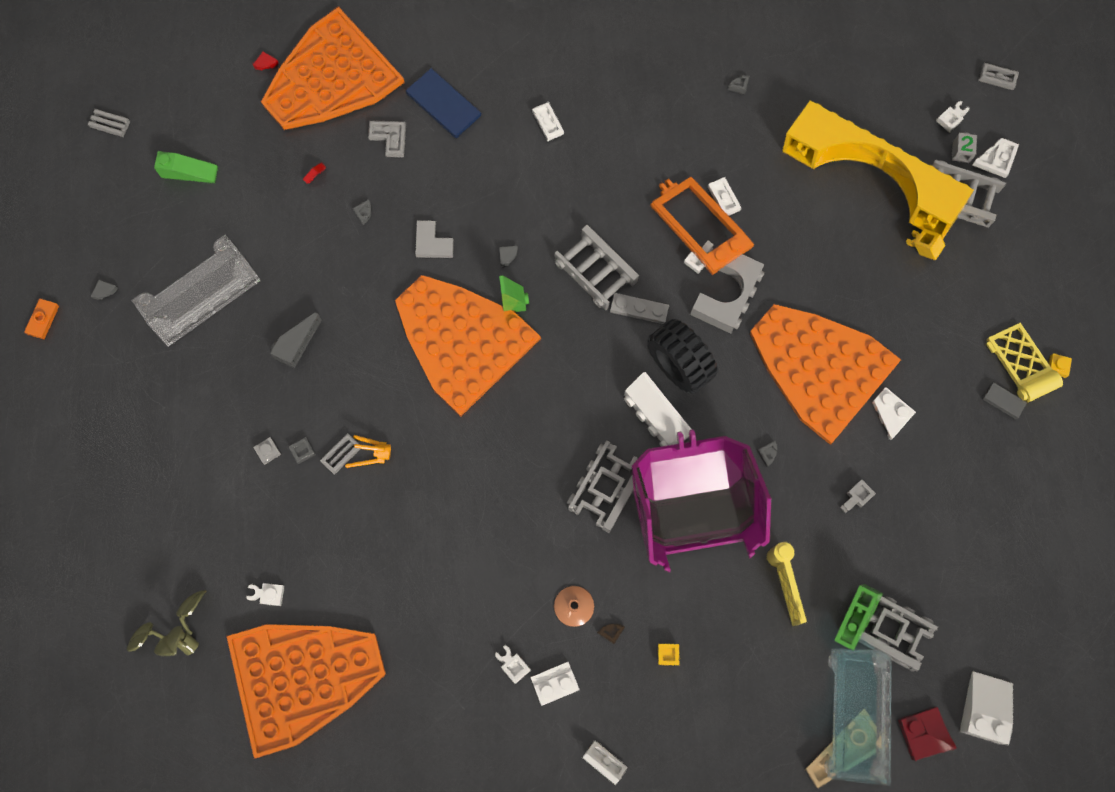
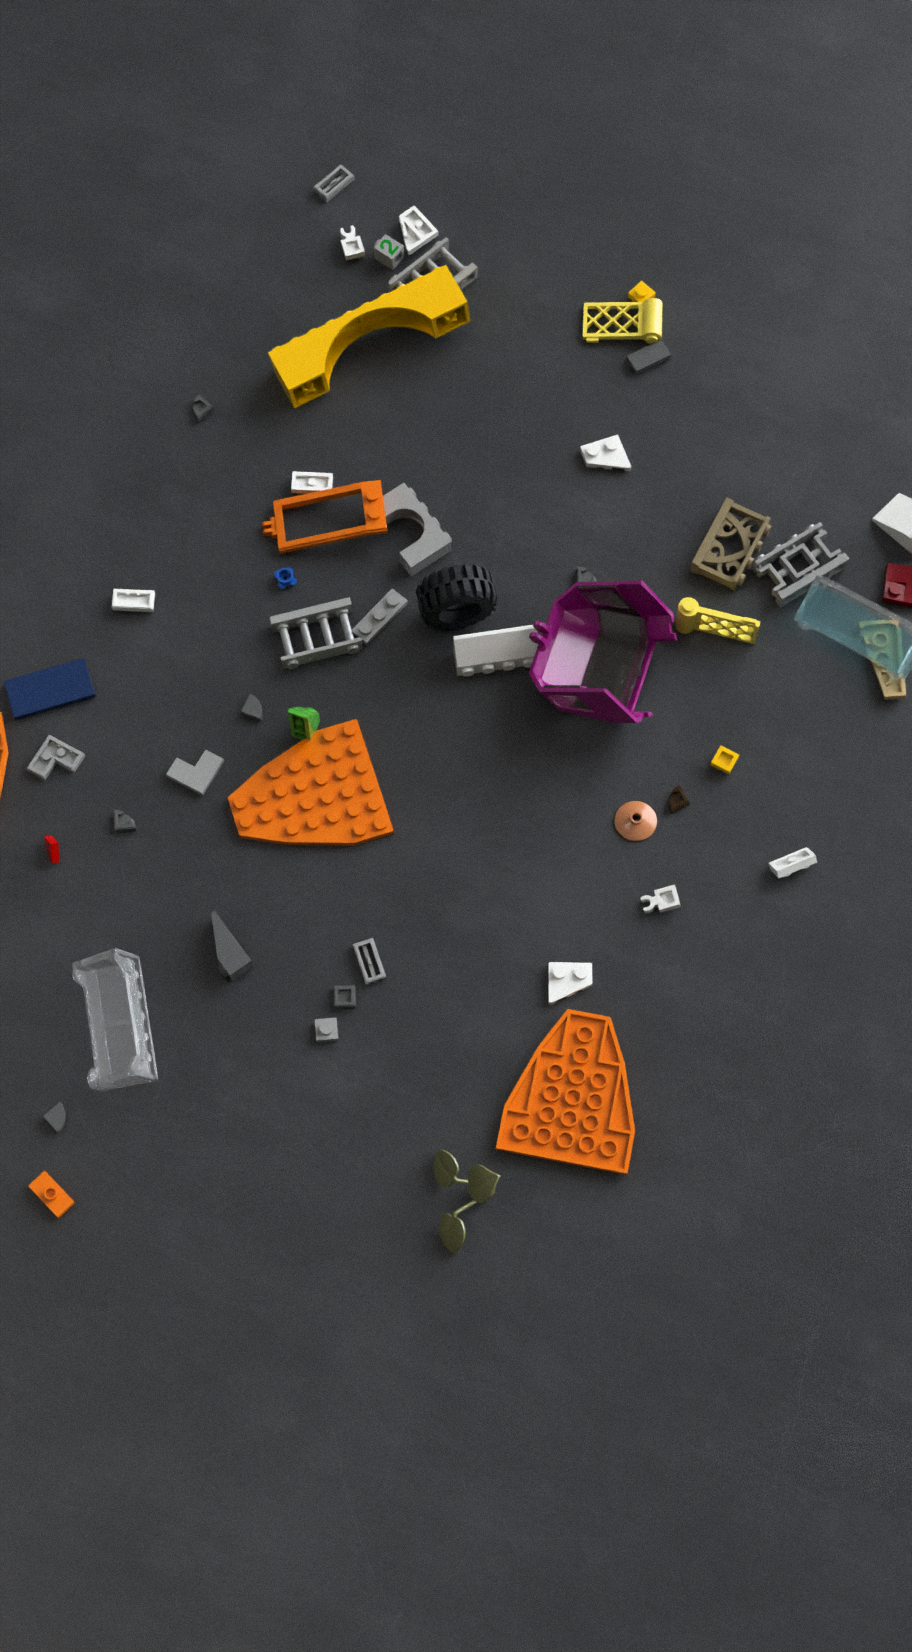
camera: 60 degrees left, 5 degrees down
white plate [246,583,284,606] -> none
light orange plant [345,435,391,468] -> none
white plate [531,662,579,706] -> none
light grey fence [567,441,637,533] -> none
white plate [684,241,714,274] -> none
orange piece [750,304,901,445] -> none
bright green slope [834,584,883,650] -> none
light grey plate [840,480,876,513] -> none
yellow brick [906,229,945,260] -> none
none -> blue plate [274,567,297,589]
none -> white wing [548,962,592,1005]
none -> dark tan fence [690,497,772,591]

